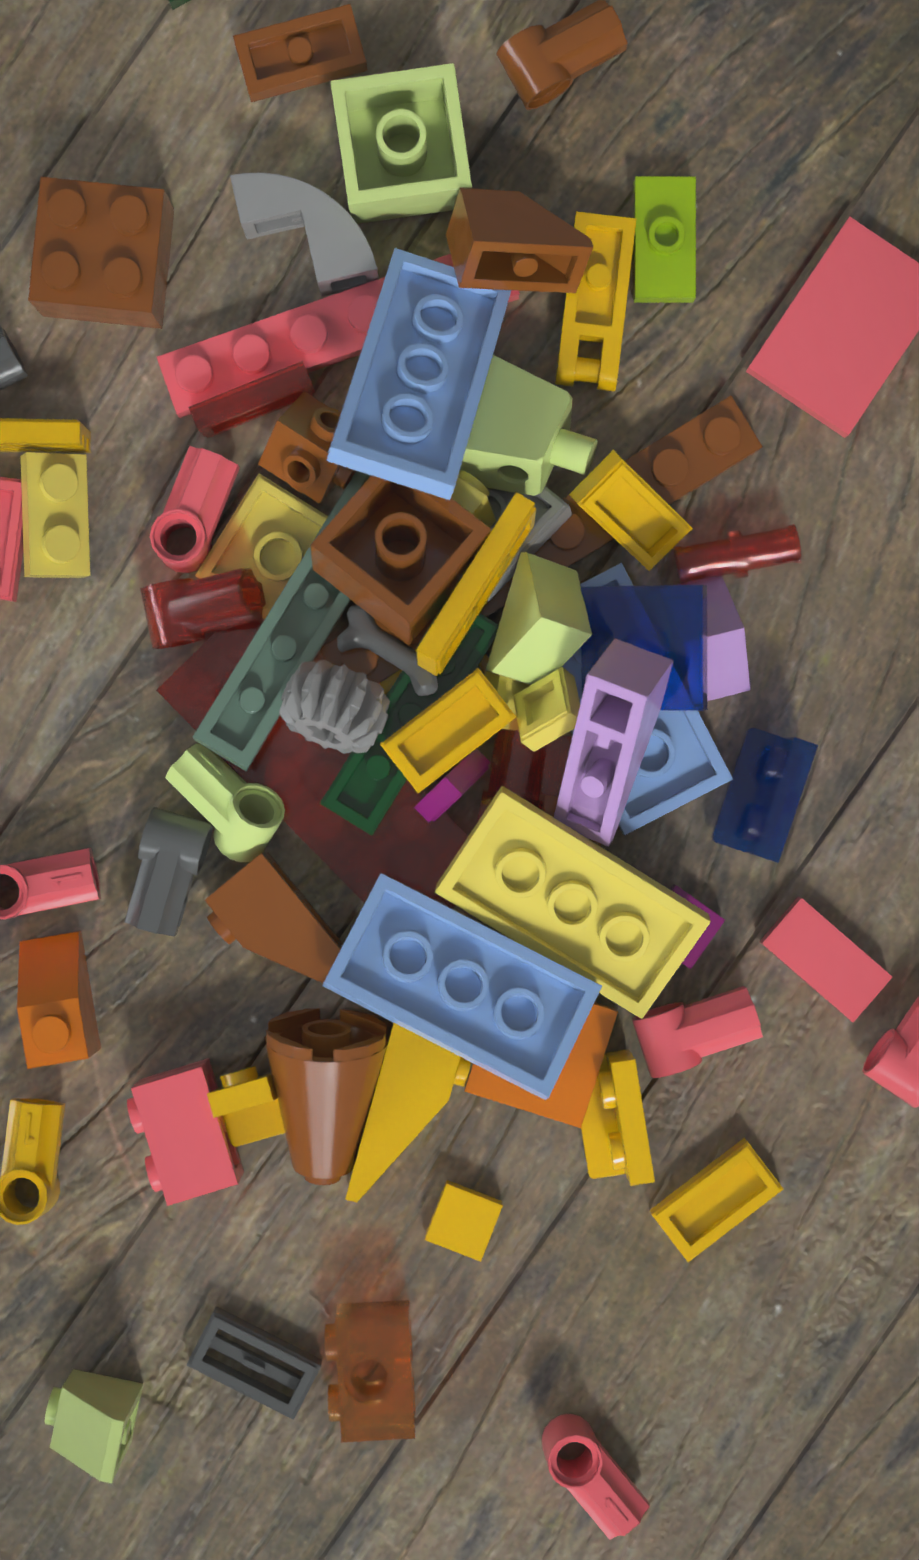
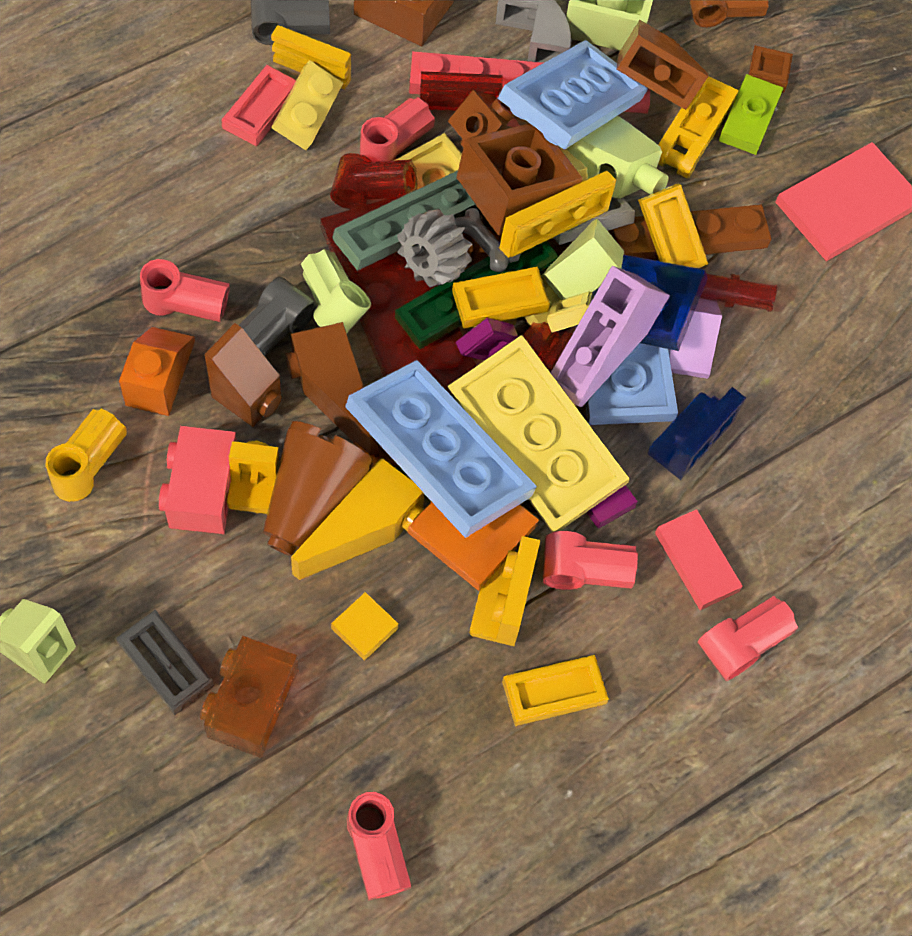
camera: 15 degrees right, 25 degrees down
none -> slope [205,323,282,427]
none -> dark orange tile [748,45,793,93]

